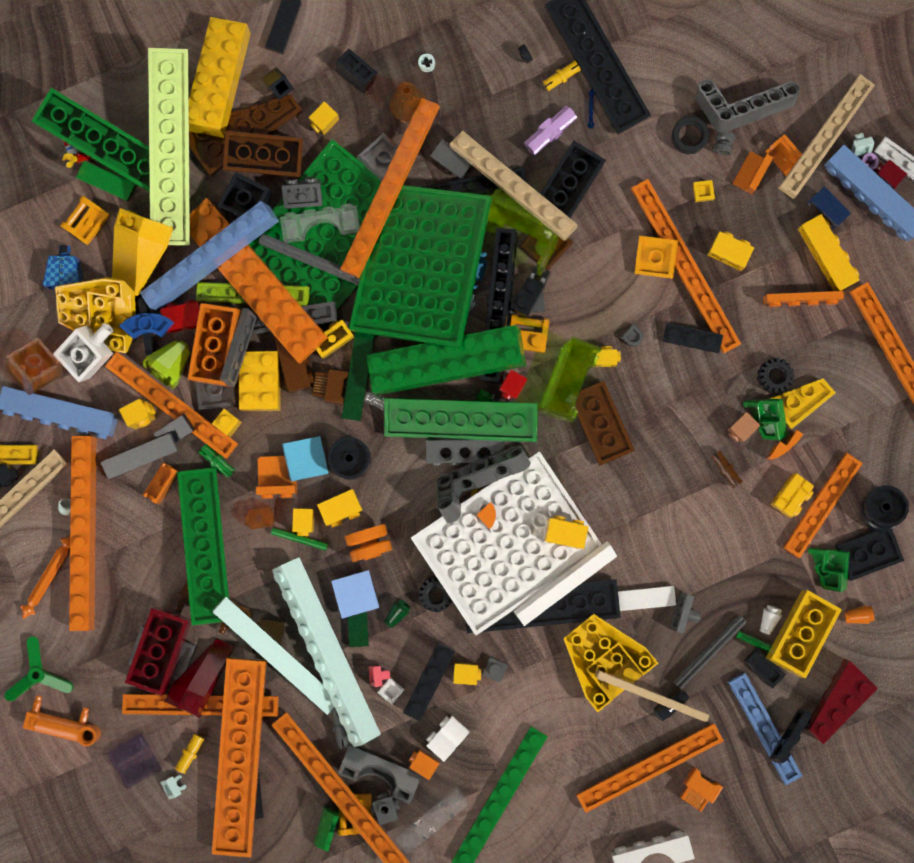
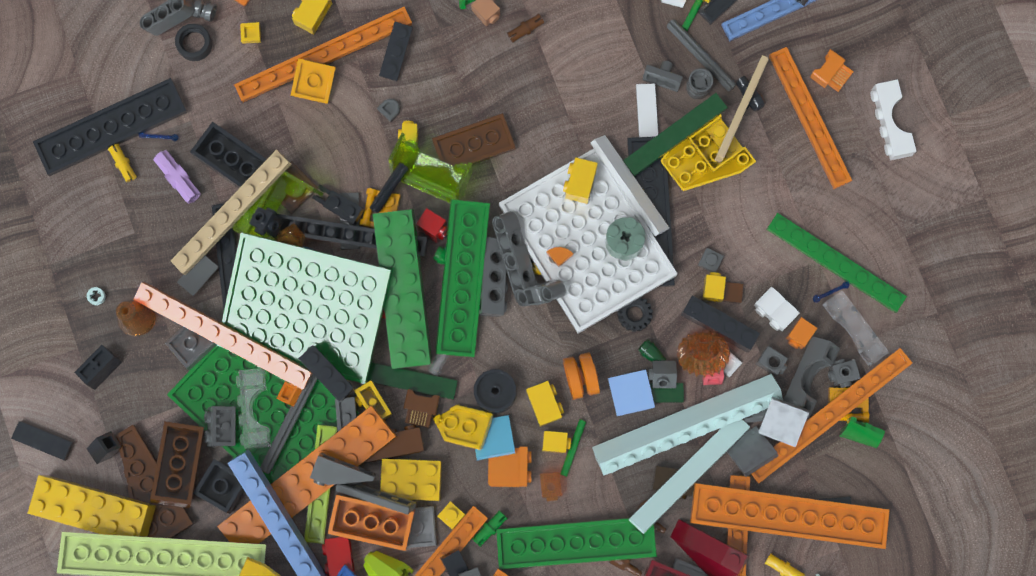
camera: 85 degrees left, 5 degrees down
yellow brick [309,101,339,135] -> none
black tile [518,44,533,64] -> none
none -> black brick [249,207,284,239]
none -> clear orange brick [274,223,306,247]
none -> orange tile [276,381,302,407]
none -> black brick [298,345,355,402]
none -> dark grey slope [310,453,376,486]
none -> black axle [370,162,408,213]
none -> yellow tile [433,405,493,450]
none -> sand green brick [605,217,645,261]
none -> dark green tile [623,93,728,176]
none -> dark grey brick [648,361,677,388]
none -> clear orange gear [677,330,730,378]
none -> dark grey wheel [686,68,713,99]
none -> reddish brown tile [722,282,743,304]
none -> flat silver tile [727,426,778,477]
none -> dark grey brick [756,346,788,377]
none -> tile [758,397,809,447]
none -> clear blue hinge [812,281,849,303]

